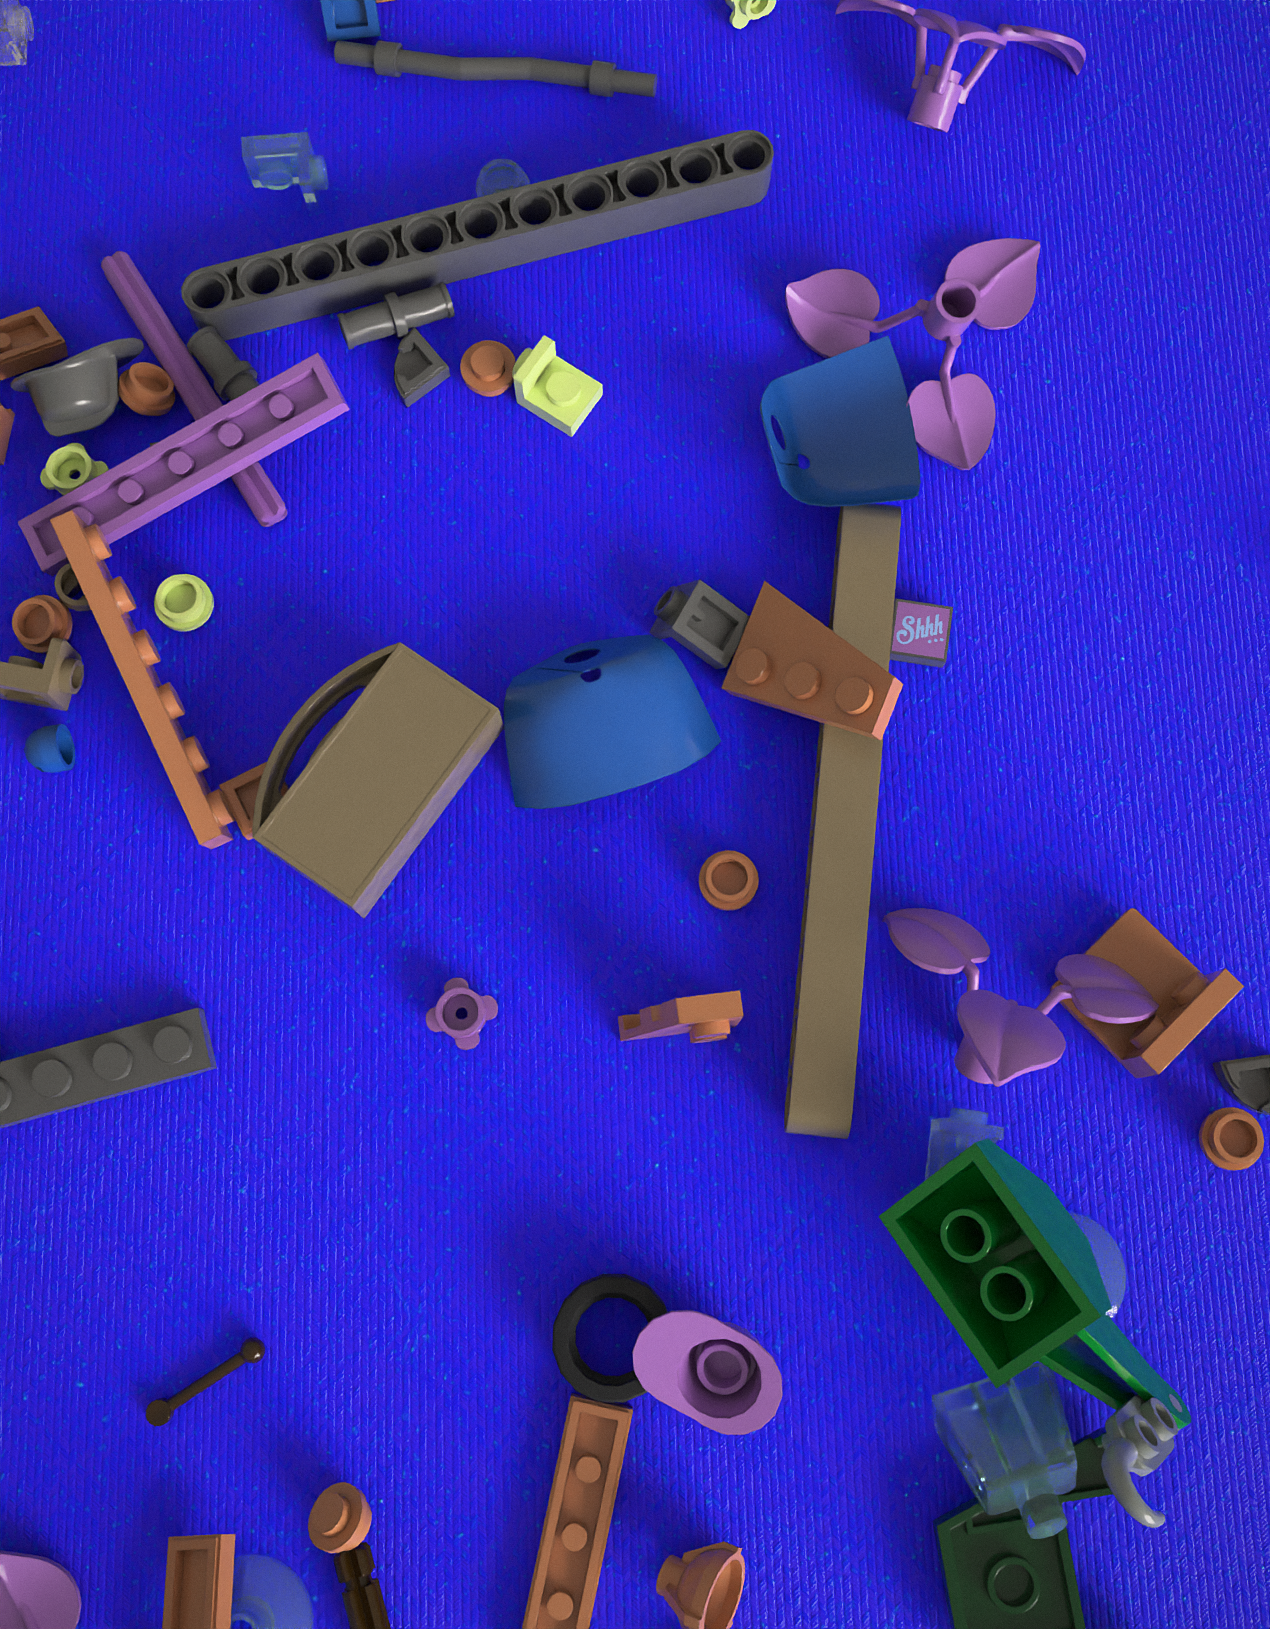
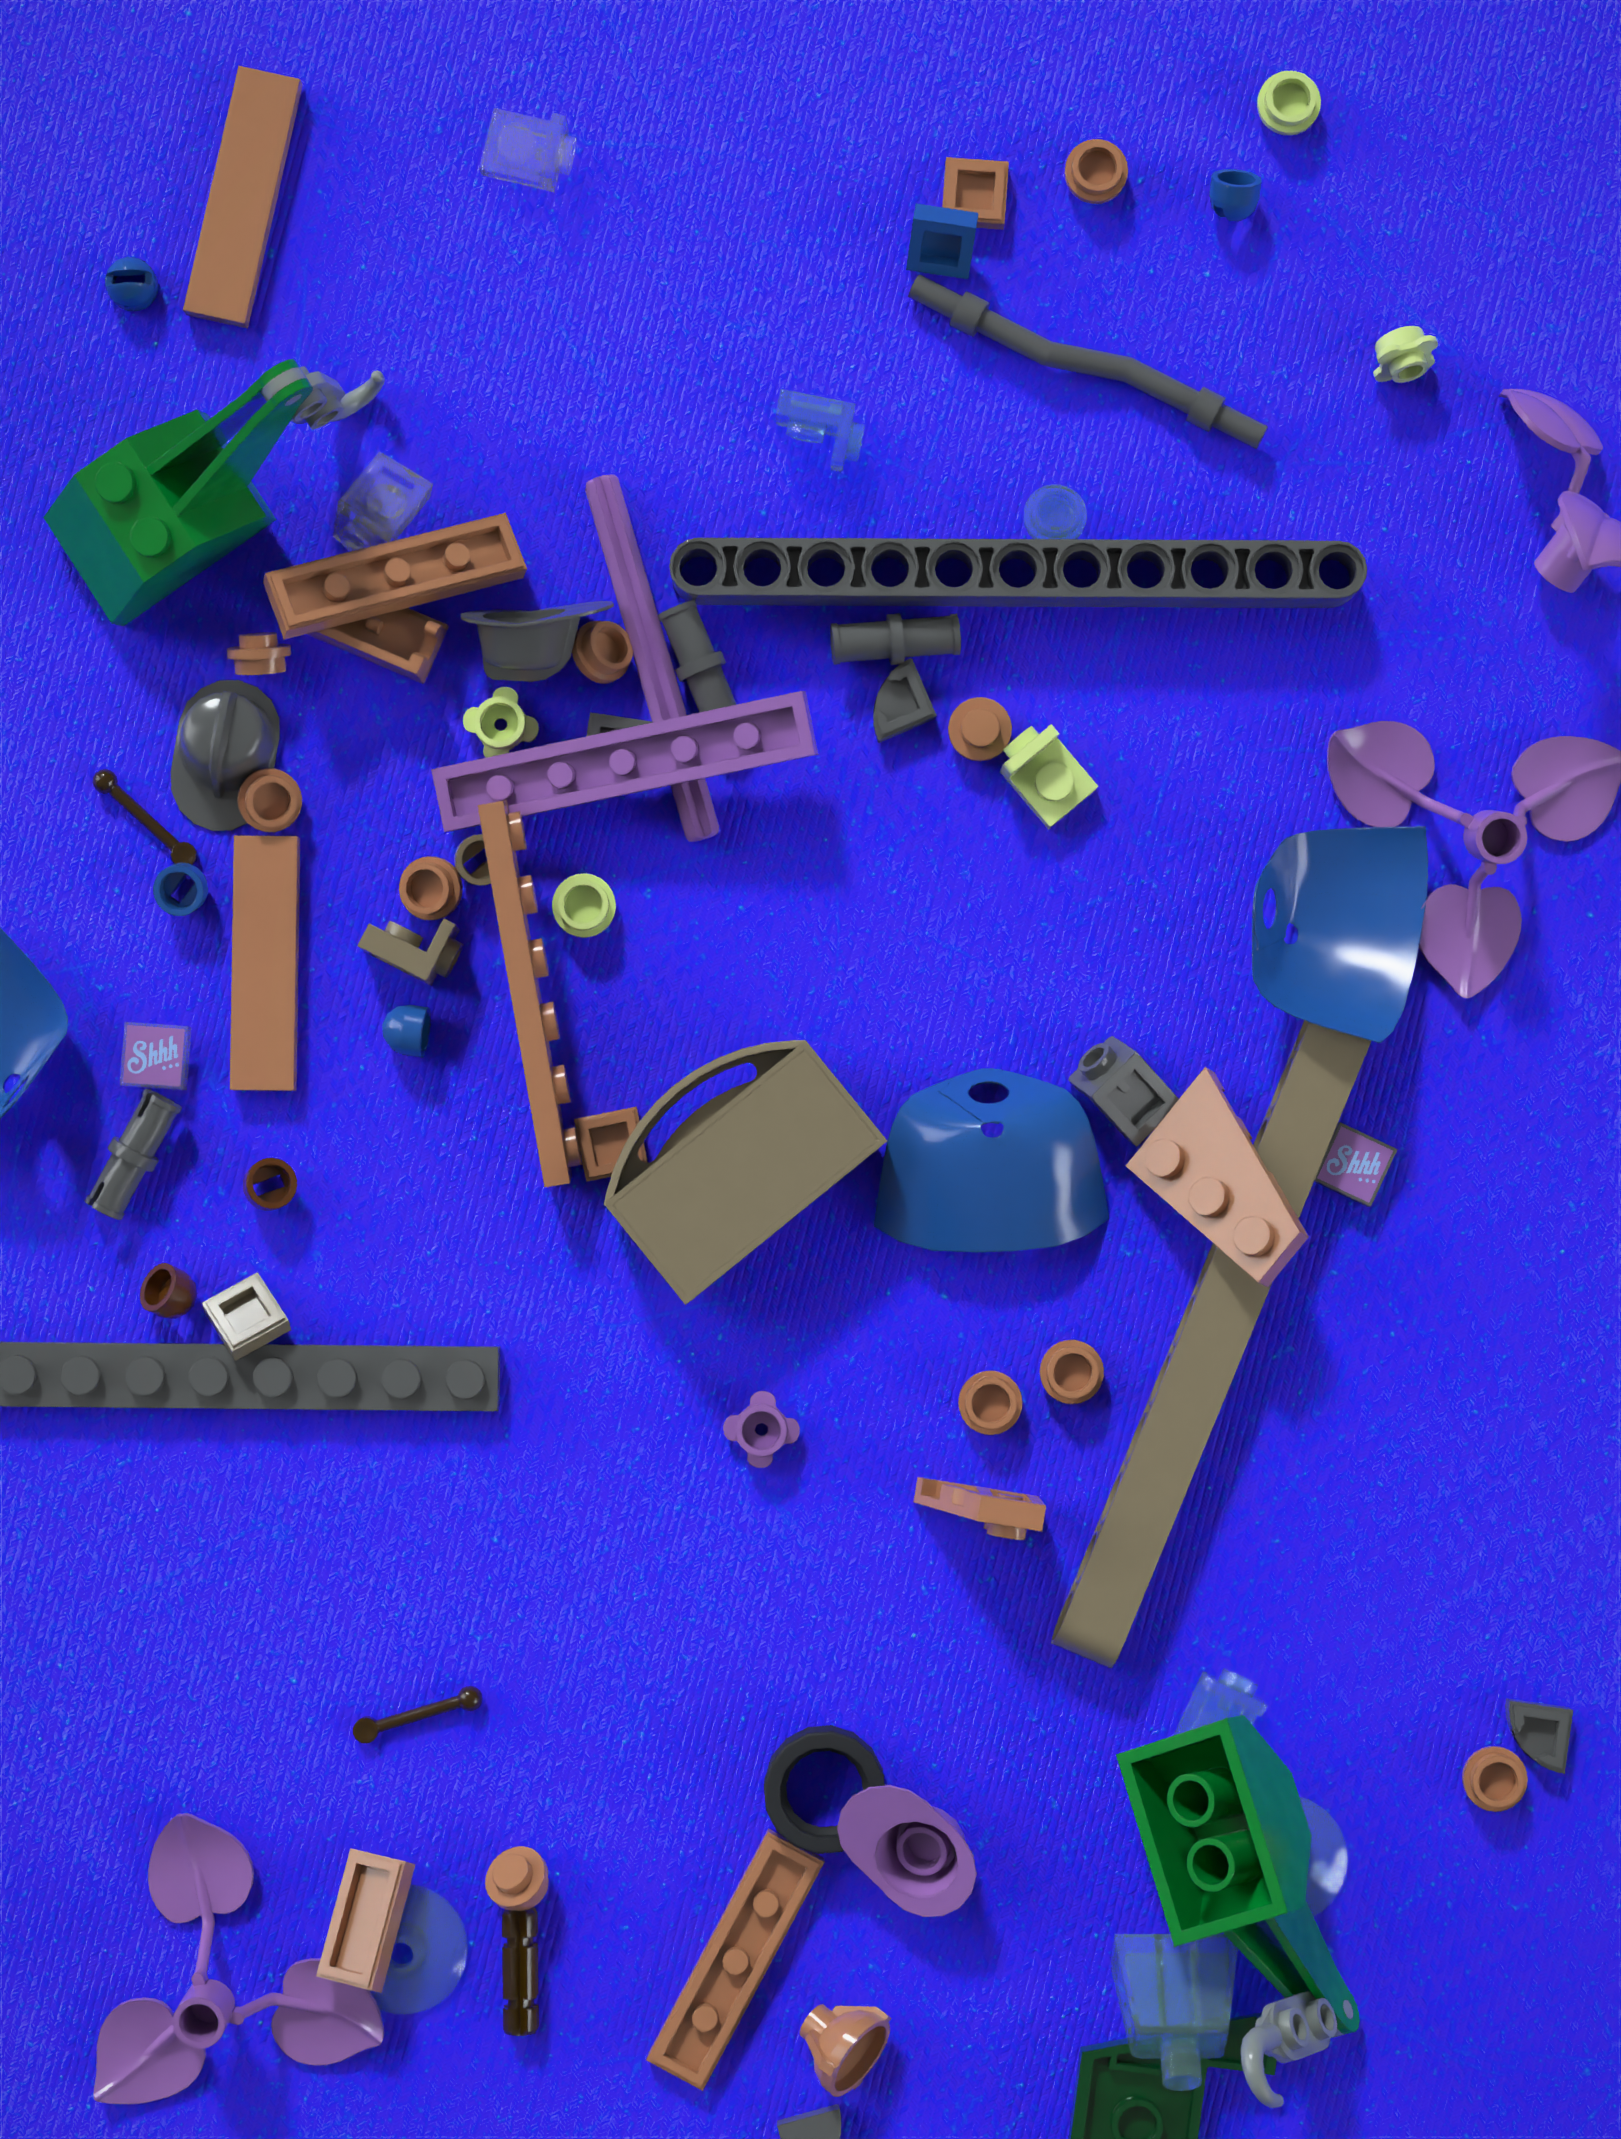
camera: 15 degrees right, 10 degrees up
medium lavender plant [882,908,1159,1087] -> none
nougat bracket [1050,908,1244,1079] -> none
none -> nougat plate [958,1370,1022,1435]

